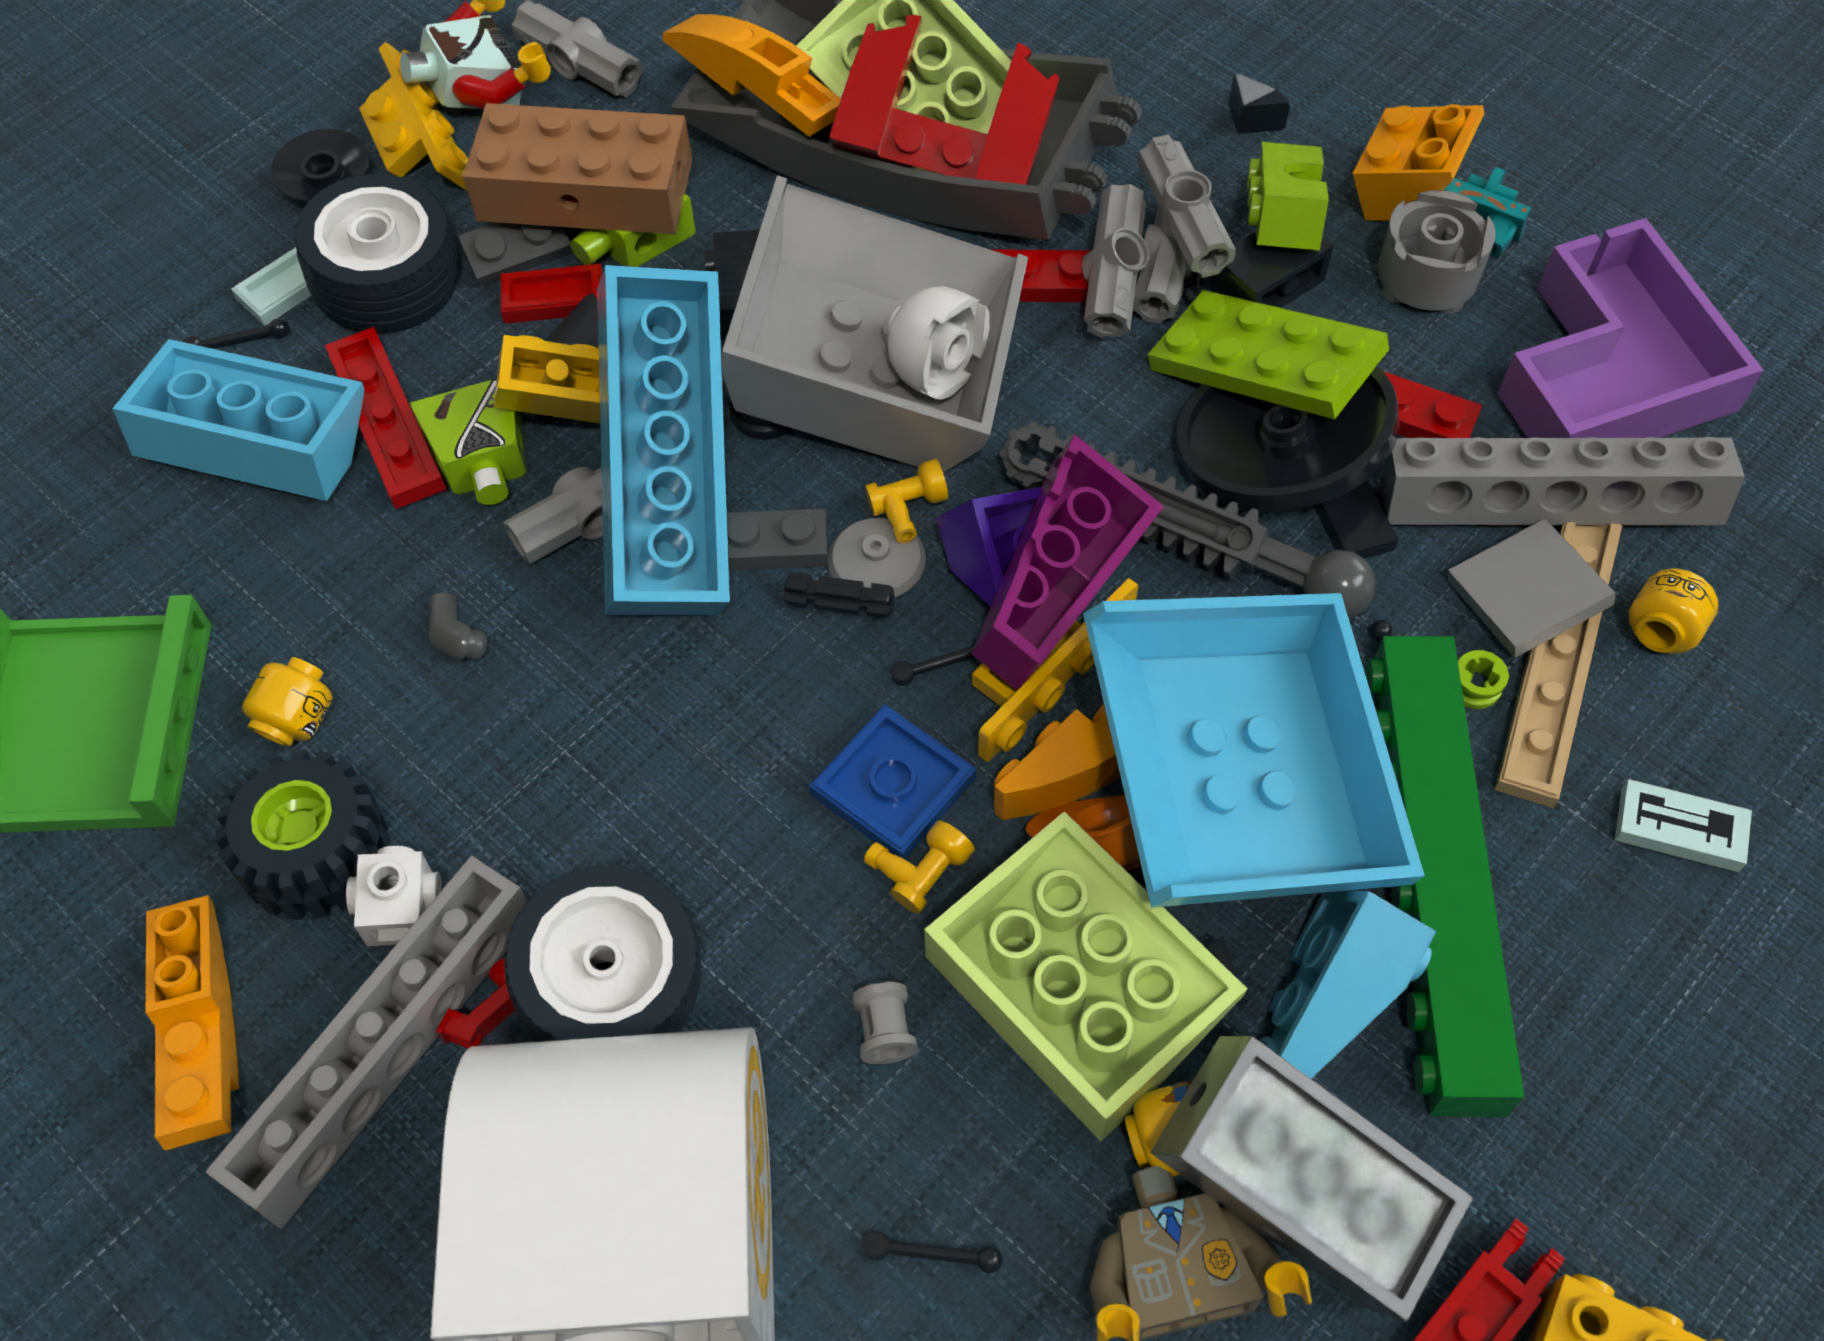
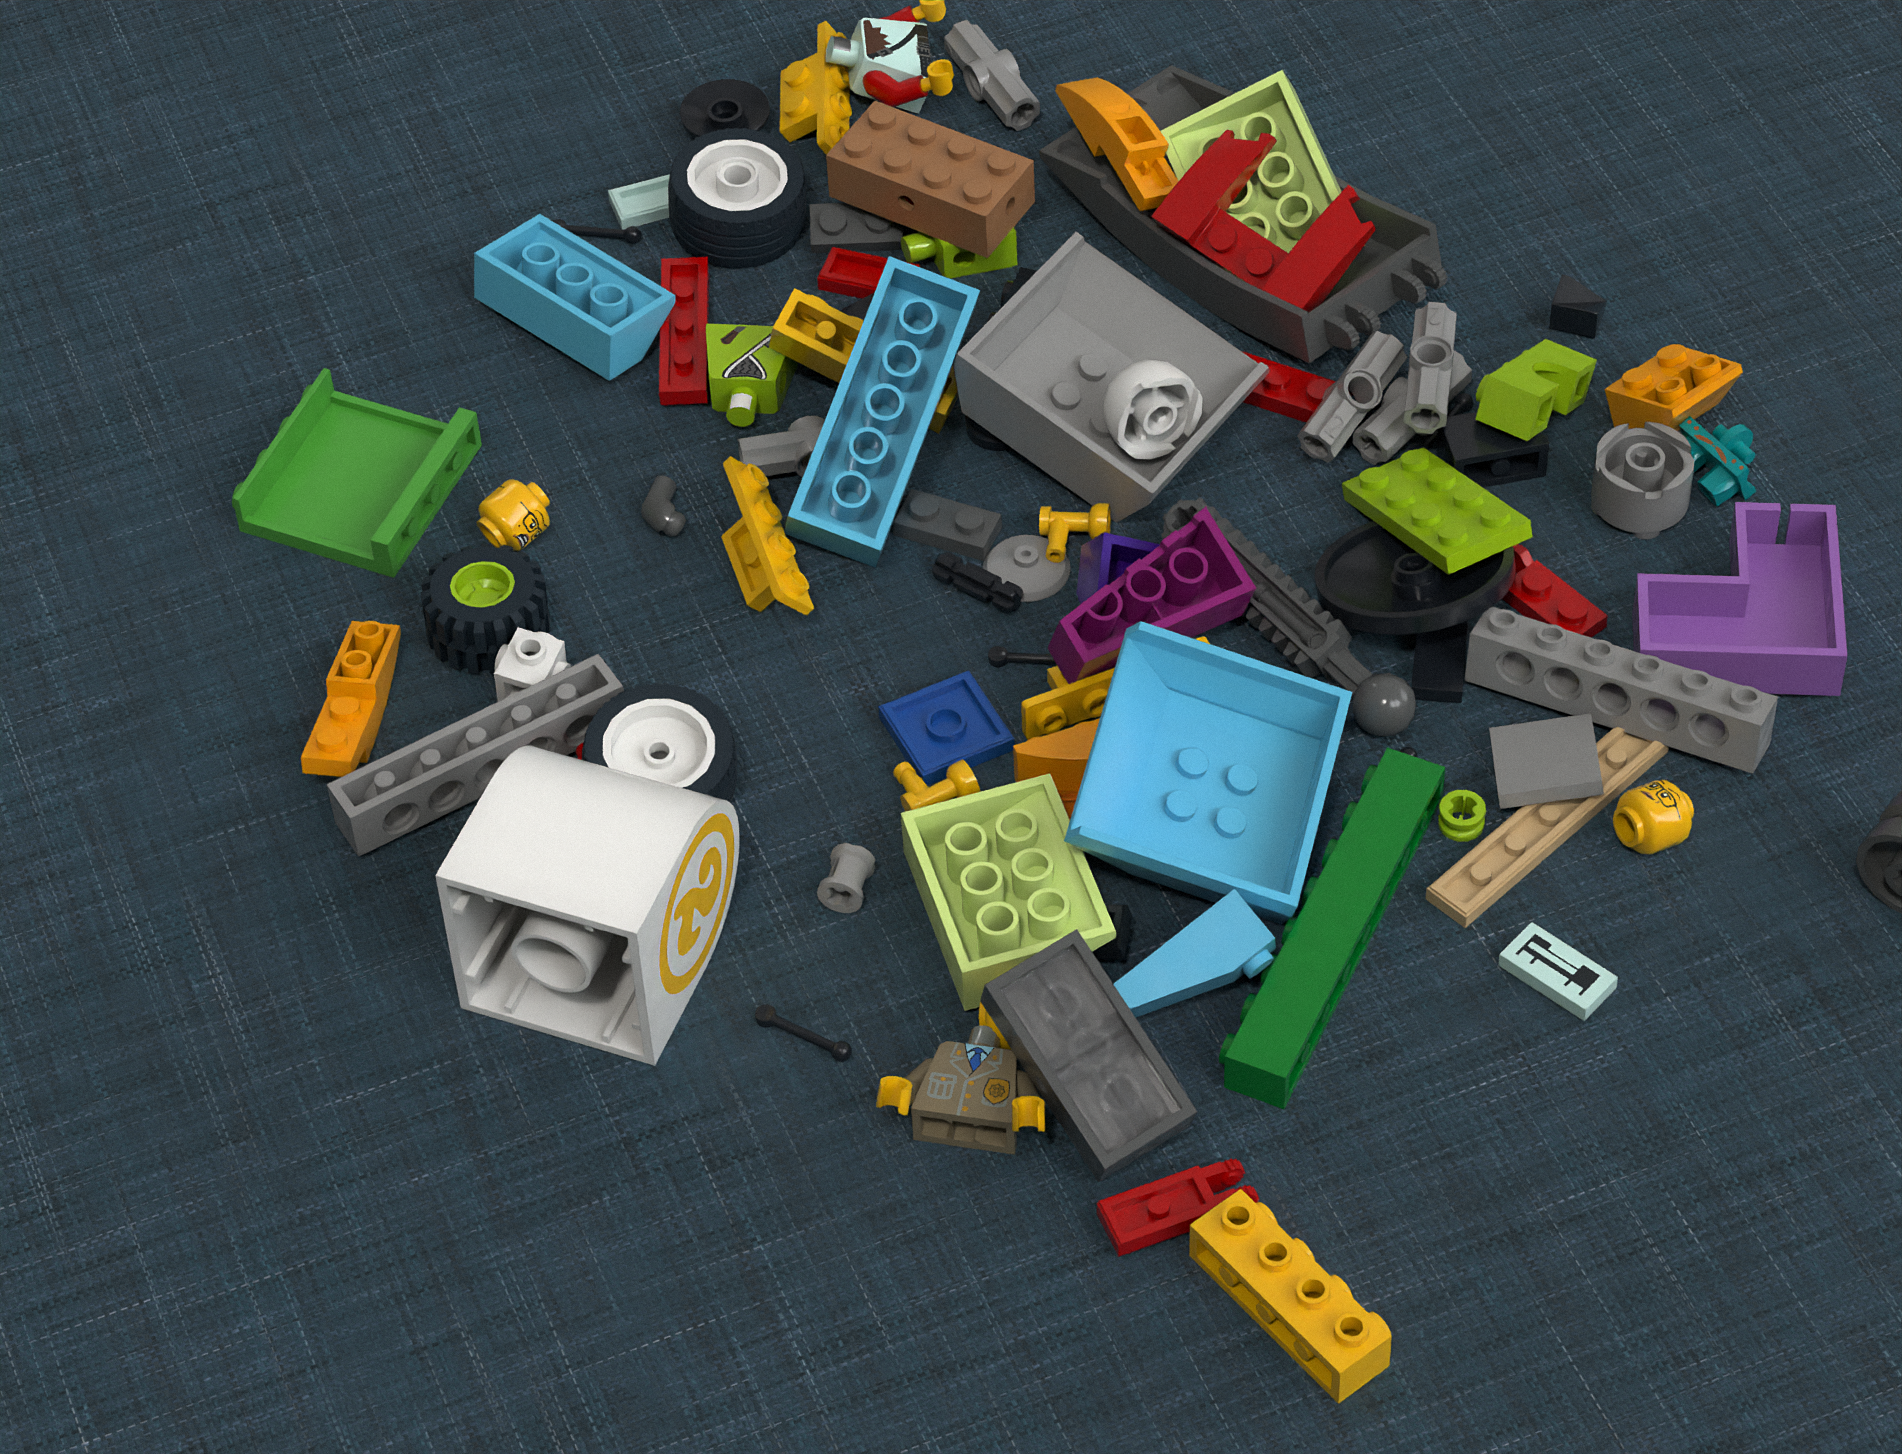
camera: 25 degrees right, 10 degrees down
none -> yellow bracket [721,456,814,615]

